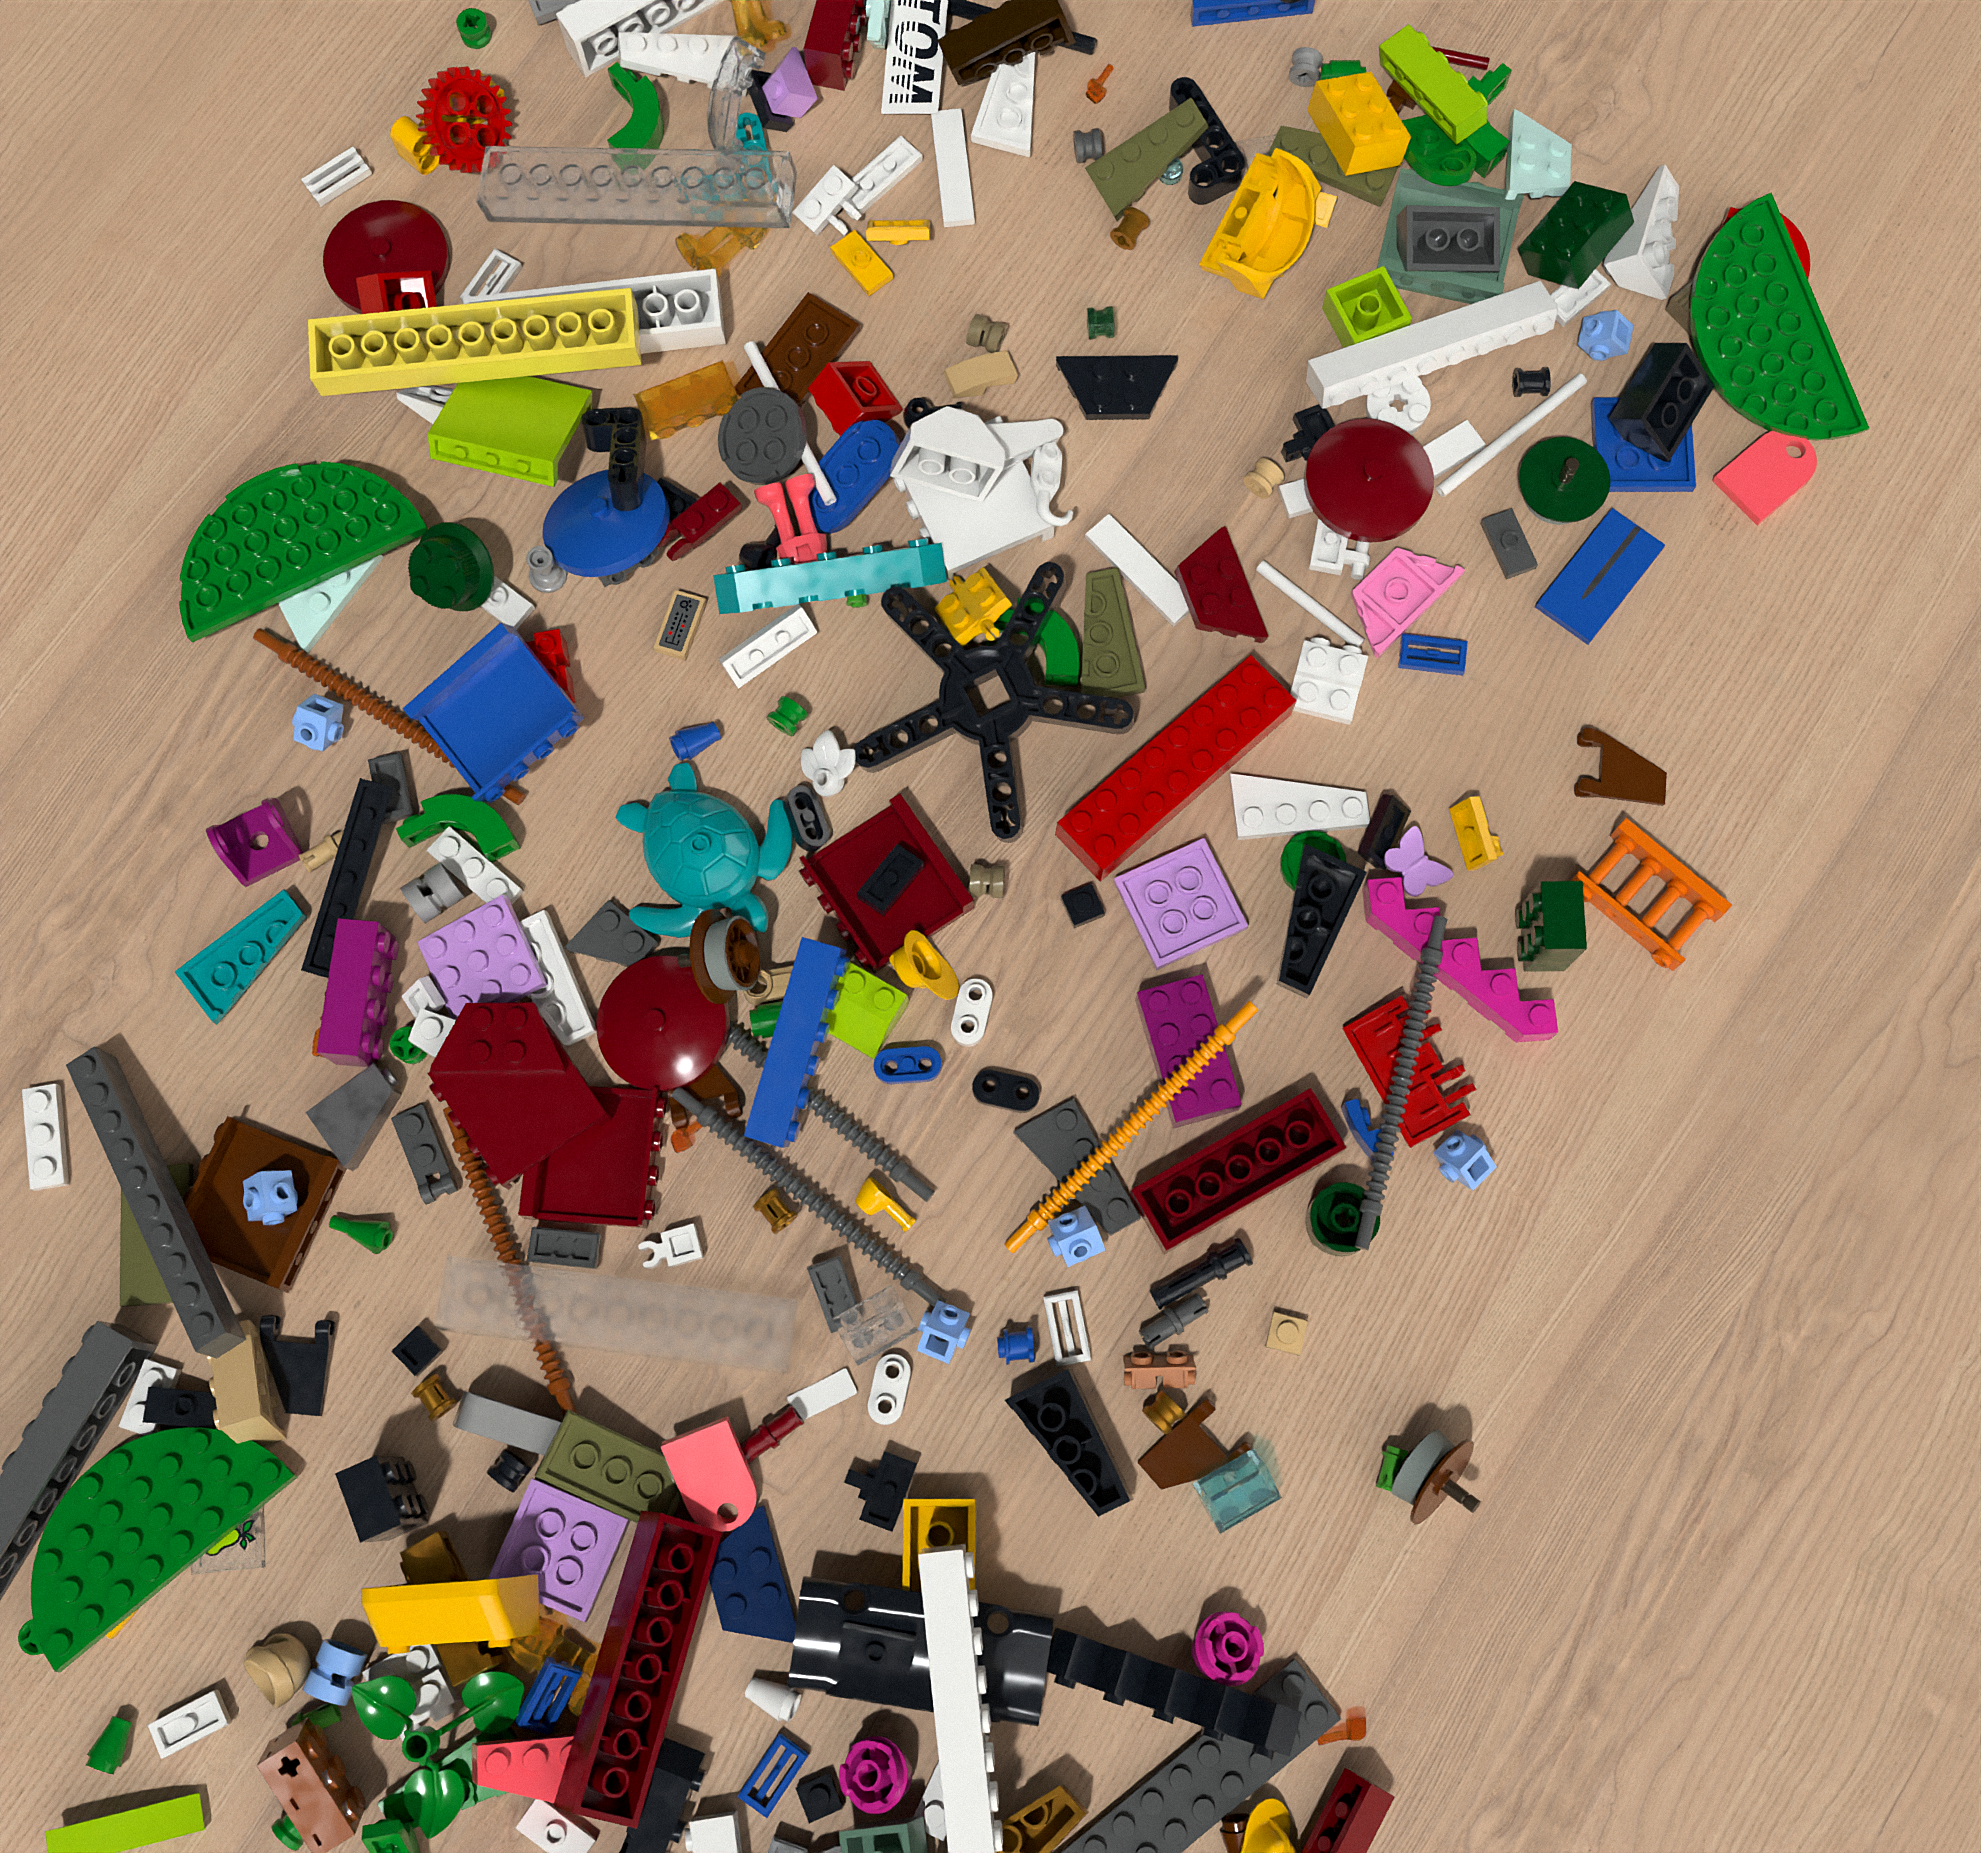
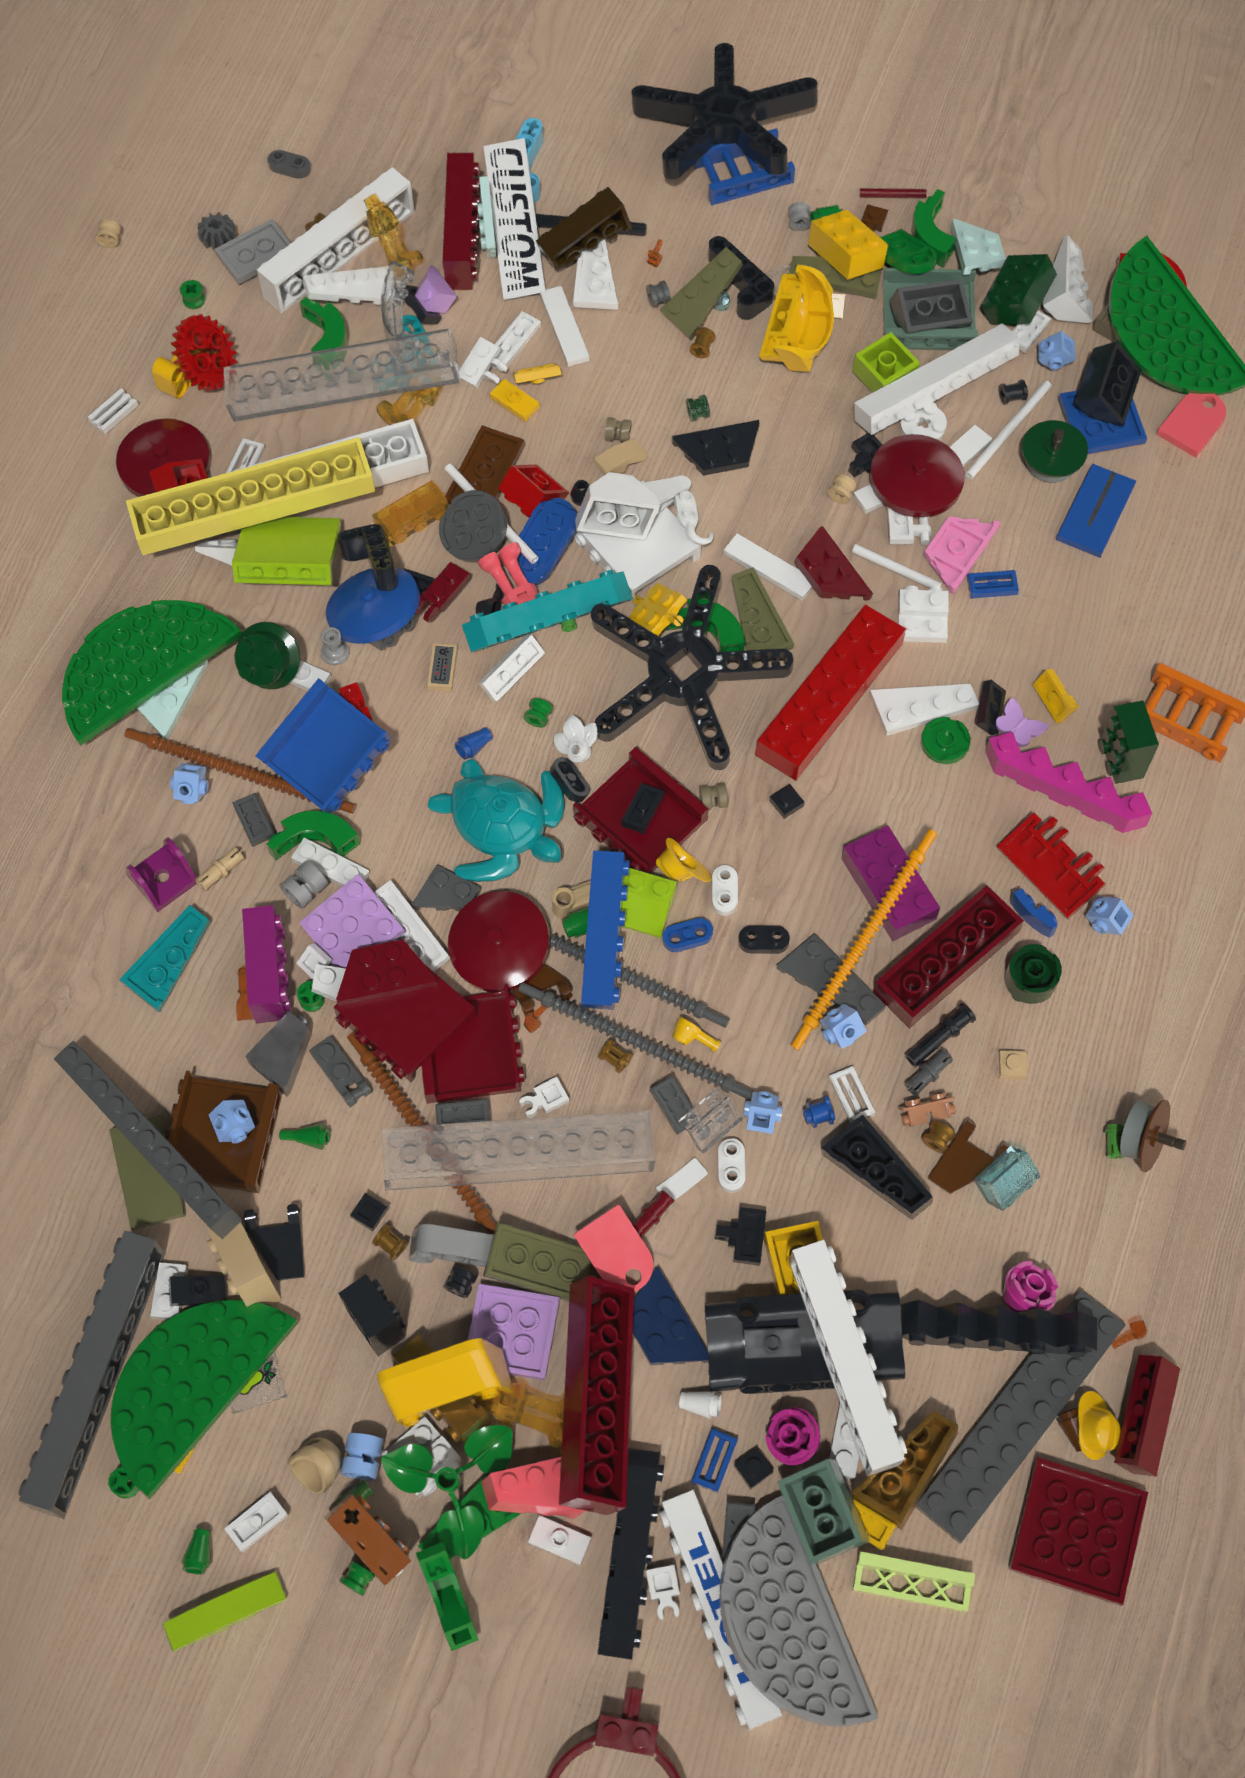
camera: 15 degrees left, 10 degrees down
white plate [22,1084,69,1191] -> none
black plate [301,778,393,978] -> none
blue tile [515,1657,582,1735] -> none
reddish brown piece [678,909,761,1004] -> none
lavender plate [1113,838,1248,970] -> none
black wedge [1276,844,1367,999] -> none
dark grey hose [1355,916,1448,1250] -> none
lime brick [1379,24,1488,145] -> none
dark grey plate [1480,508,1538,580] -> none
reddish brown flag [1574,728,1667,806] -> none

